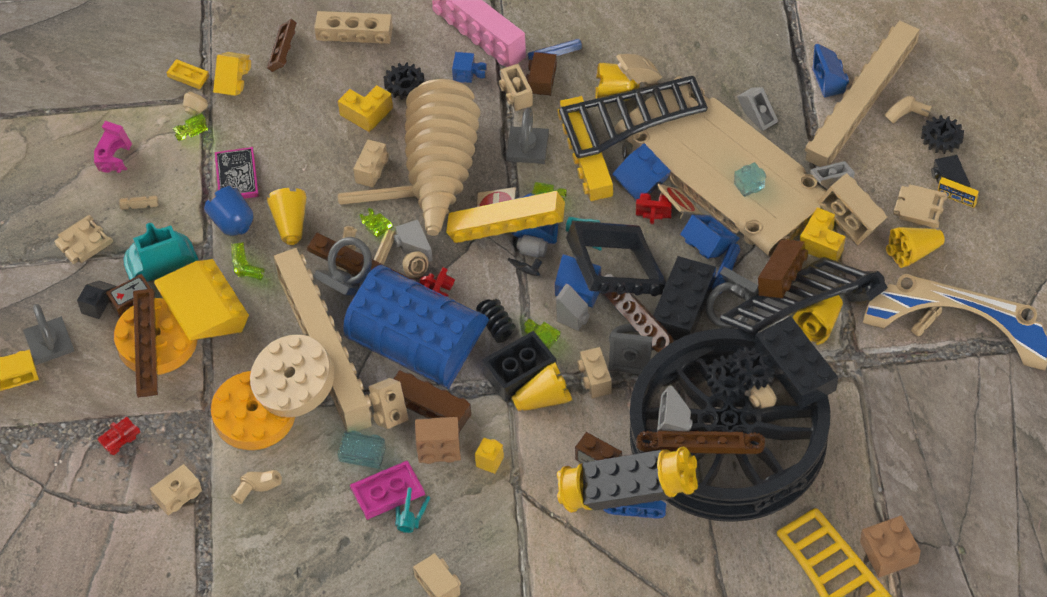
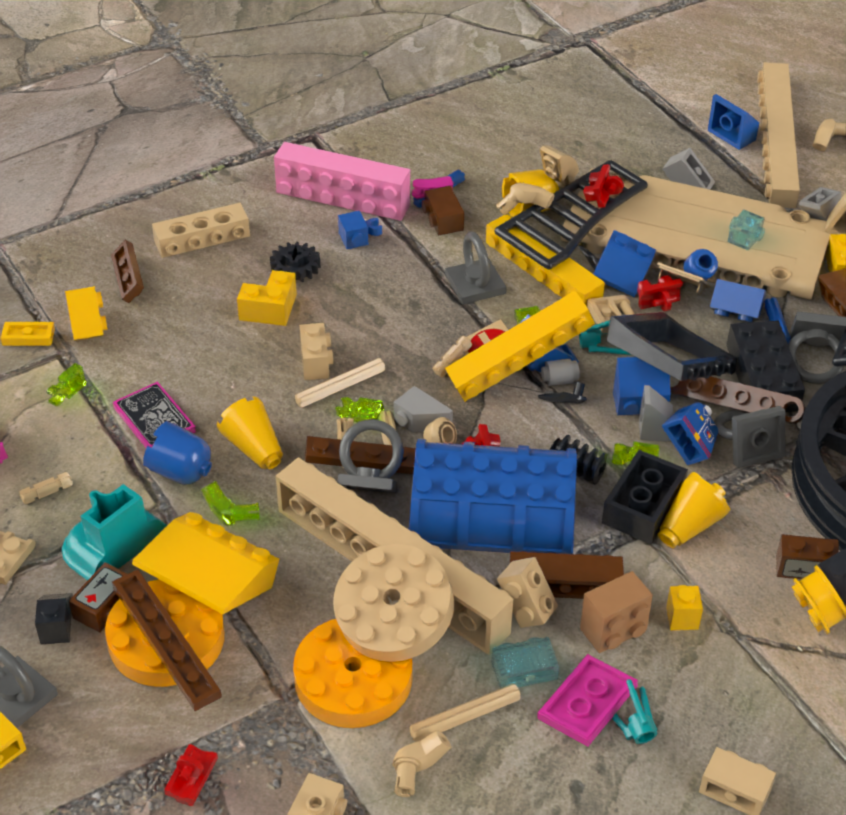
camera: 30 degrees left, 10 degrees down
tan cone [183,92,208,116] -> none
tan cone [405,79,481,236] -> none
tan brick [499,64,533,111] -> none
tan brick [577,347,612,399] -> none
none -> tan axle [410,684,521,742]
none -> dark pink bar [411,176,453,198]
none -> tan axle [432,336,472,377]
none -> tan arm [496,183,555,215]
none -> red hips [583,164,624,208]
none -> tan plate [587,295,635,333]
none -> blue torso [662,402,718,466]
none -> blue head [683,249,718,281]

